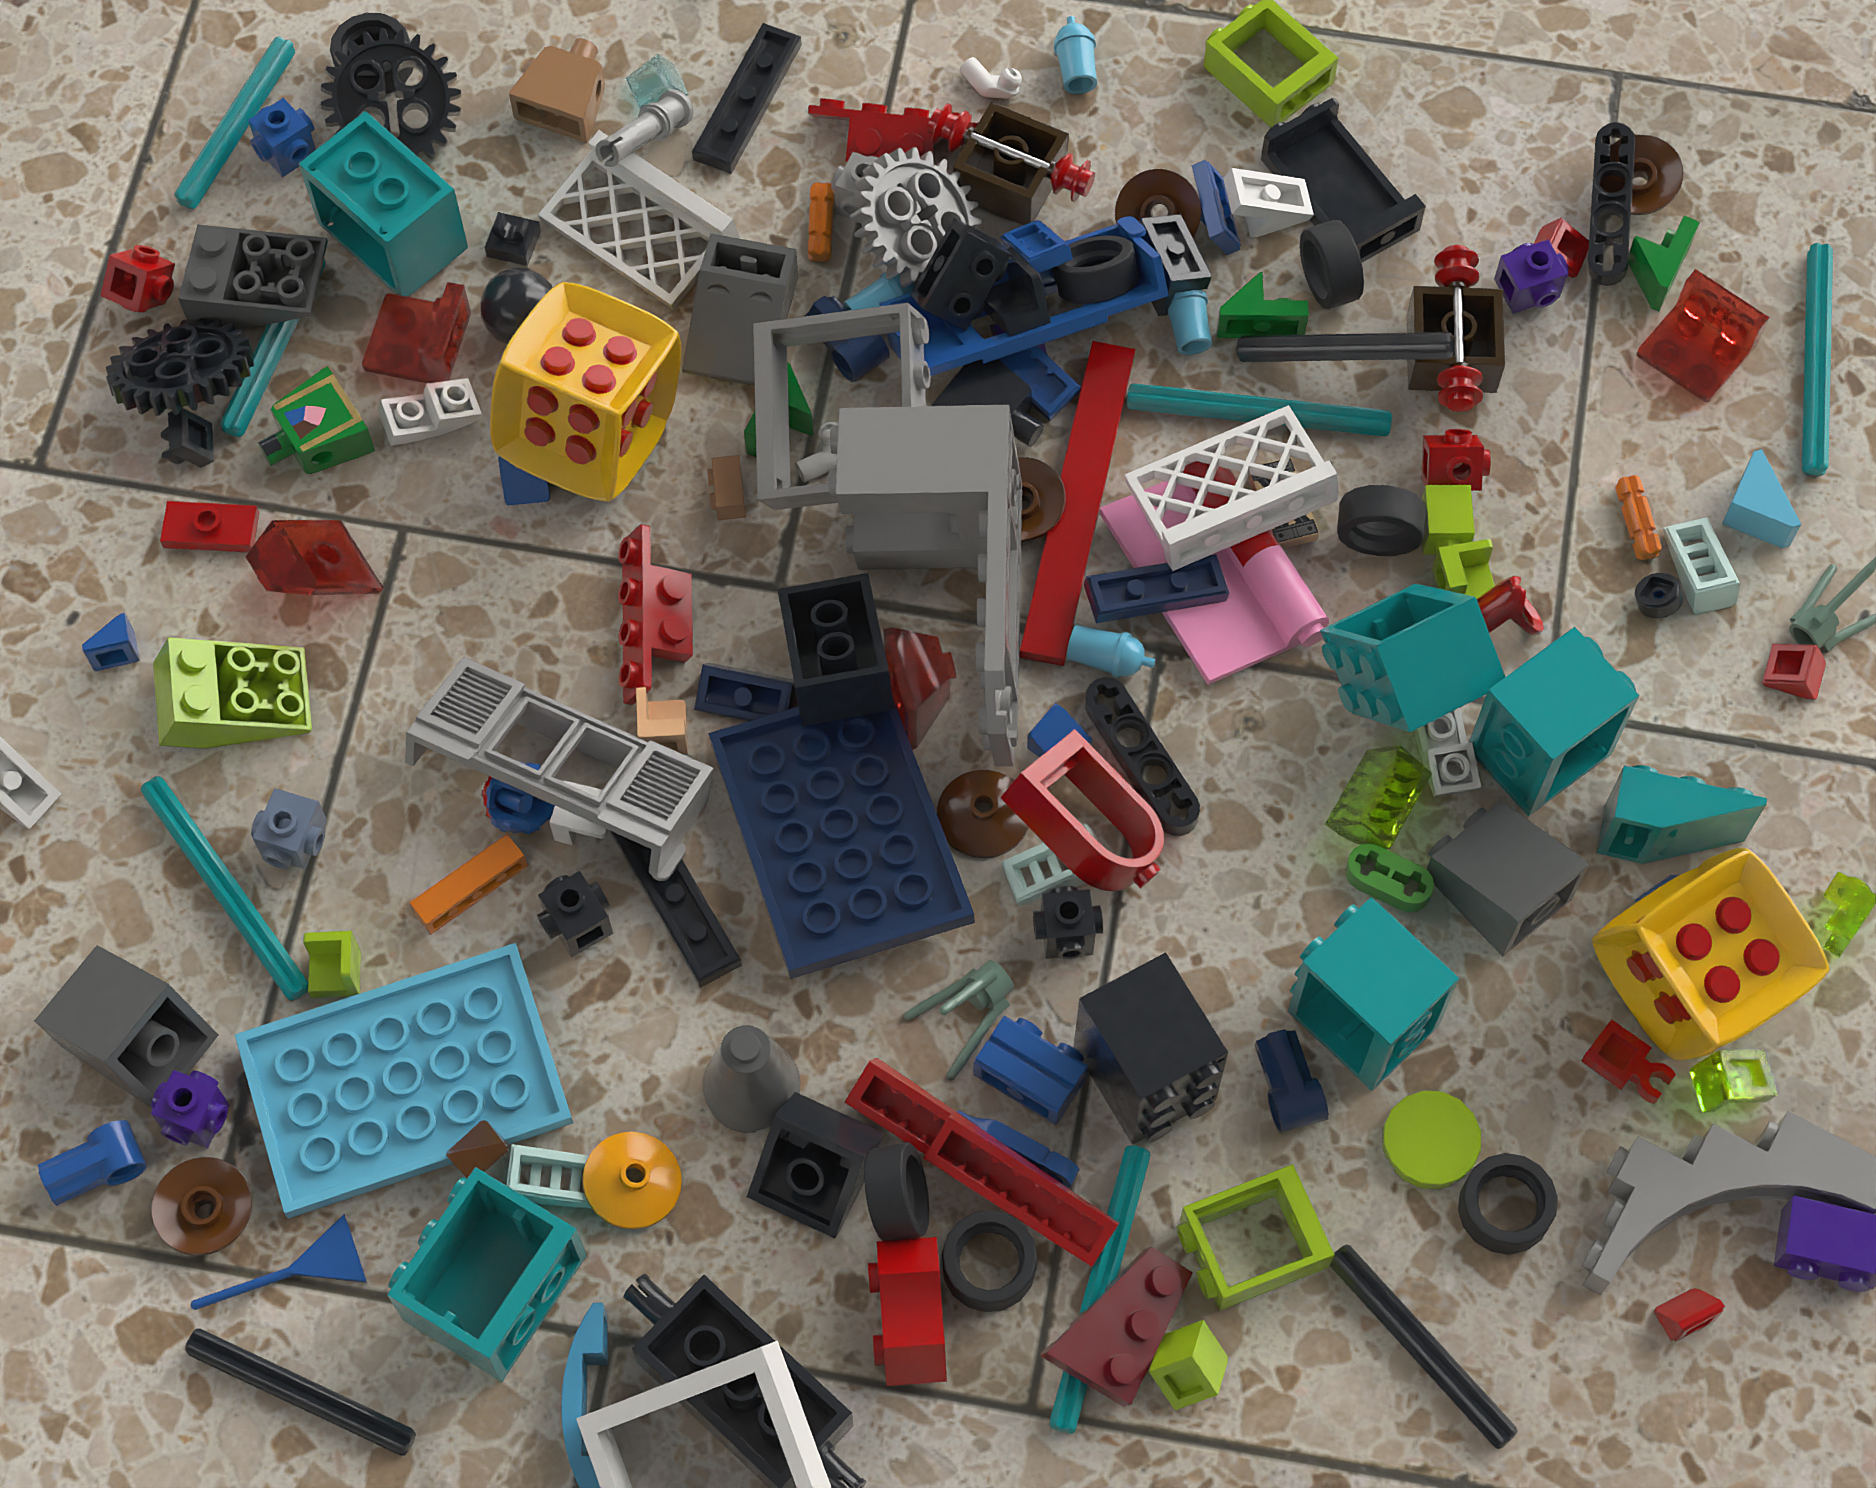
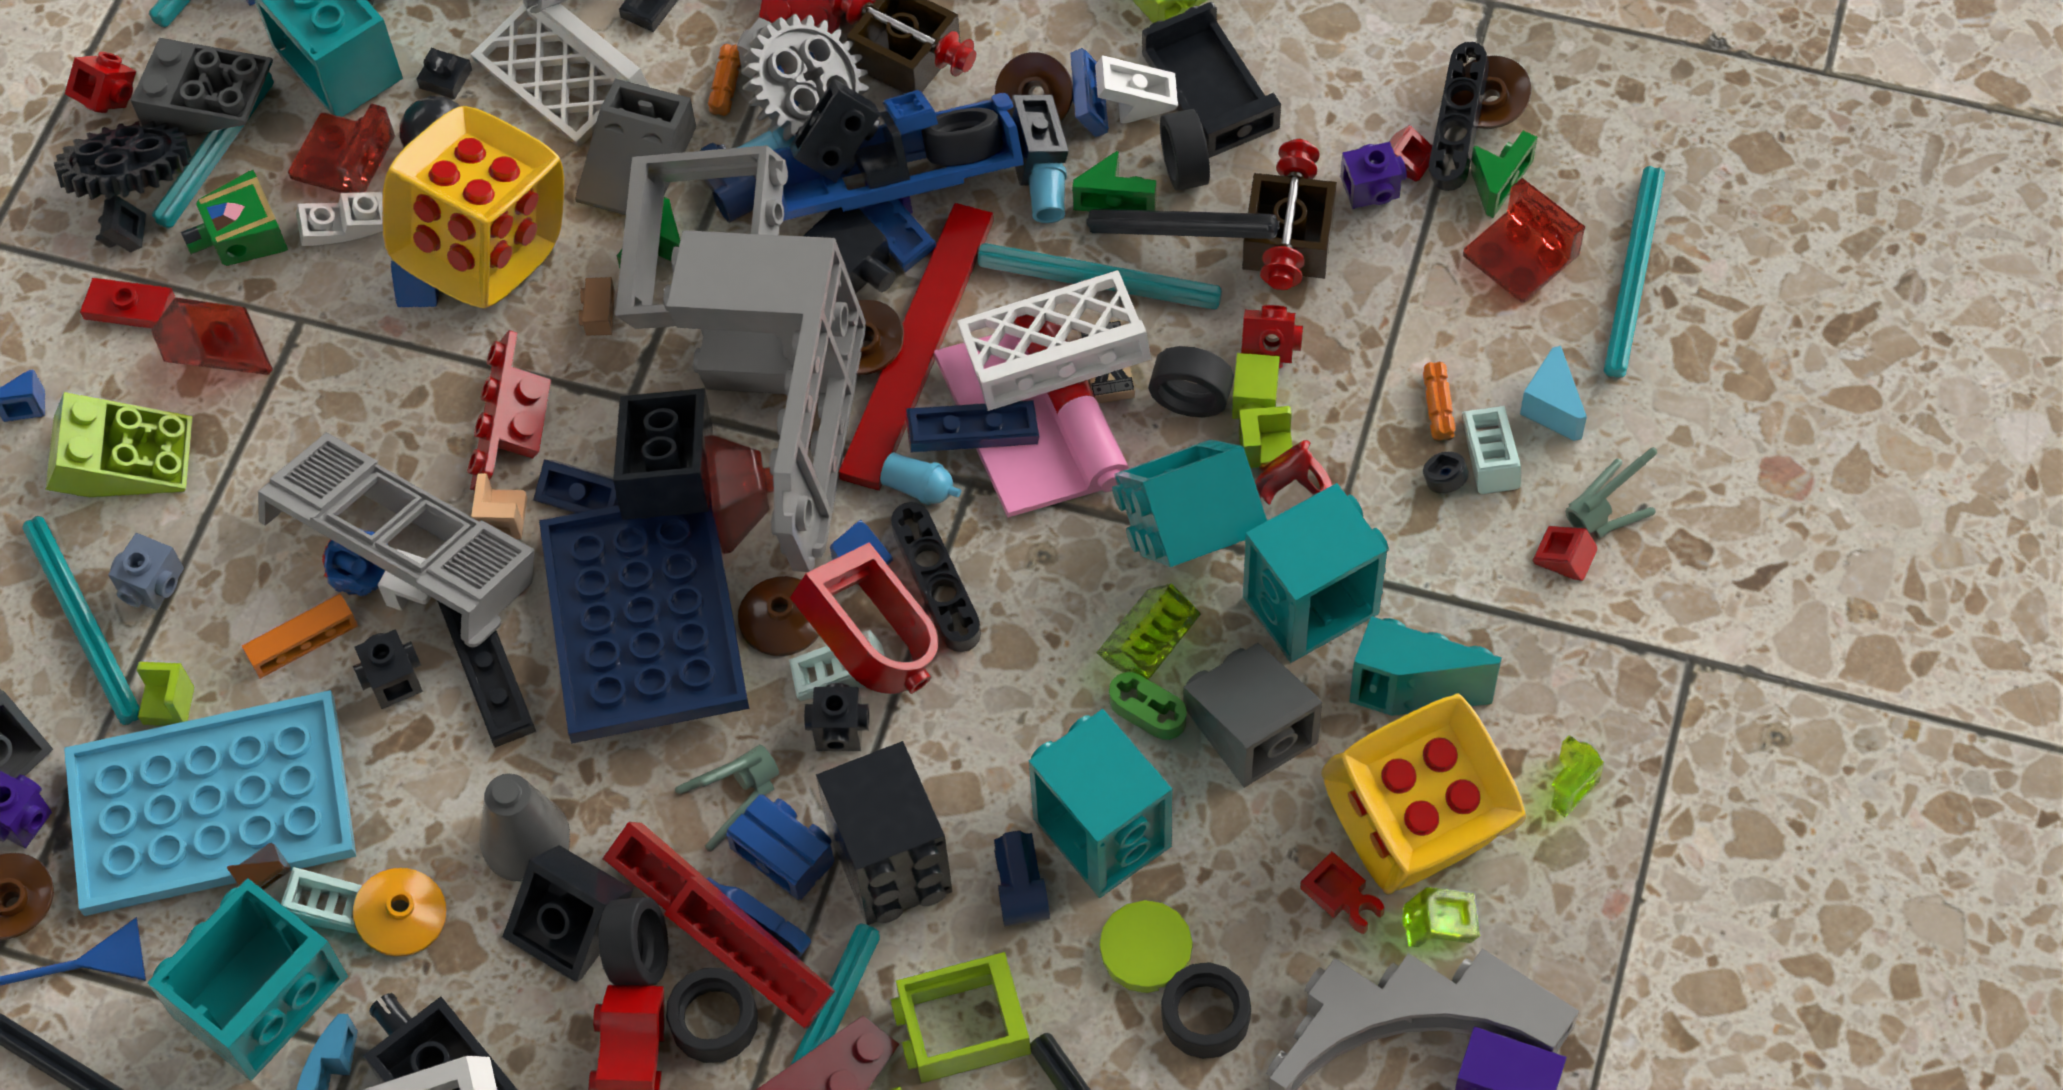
camera: 10 degrees right, 5 degrees down
white slope [1414,708,1481,797] -> none

